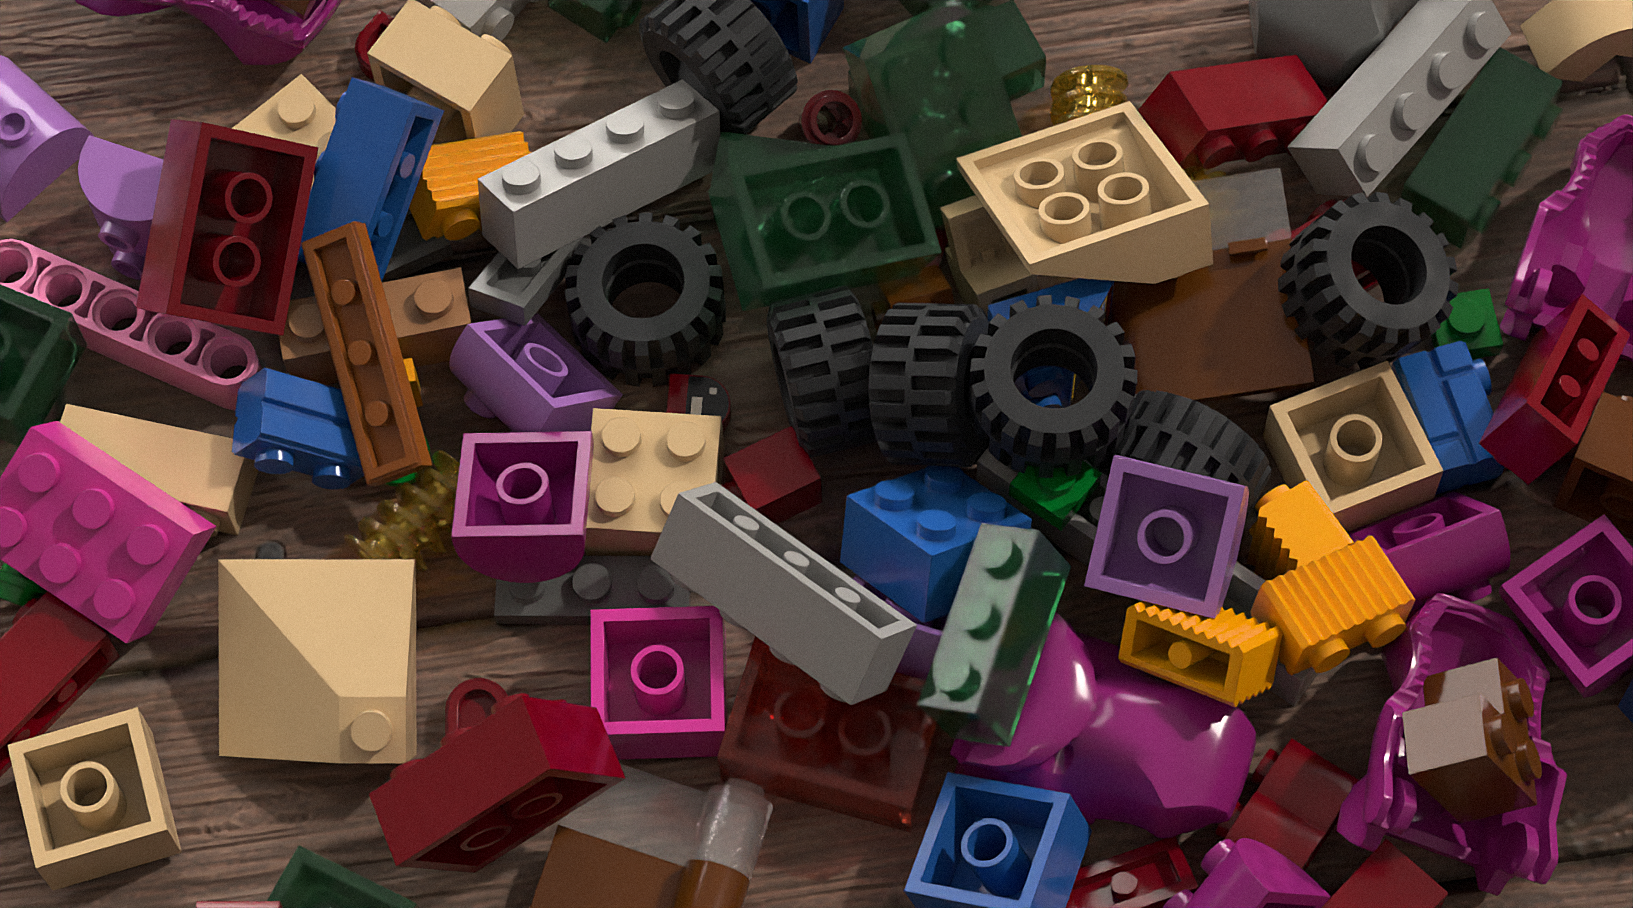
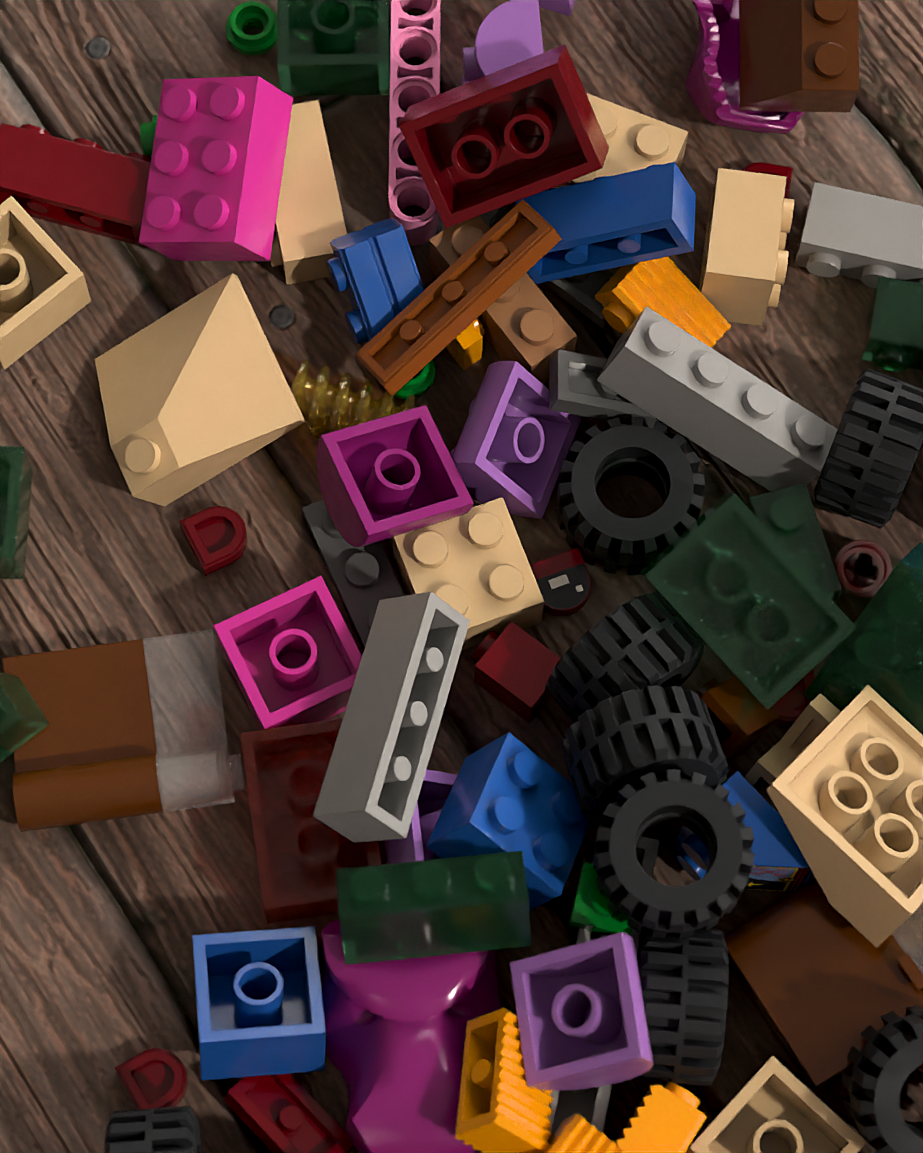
camera: 60 degrees right, 5 degrees up
dark red brick [369,693,626,873] -> none

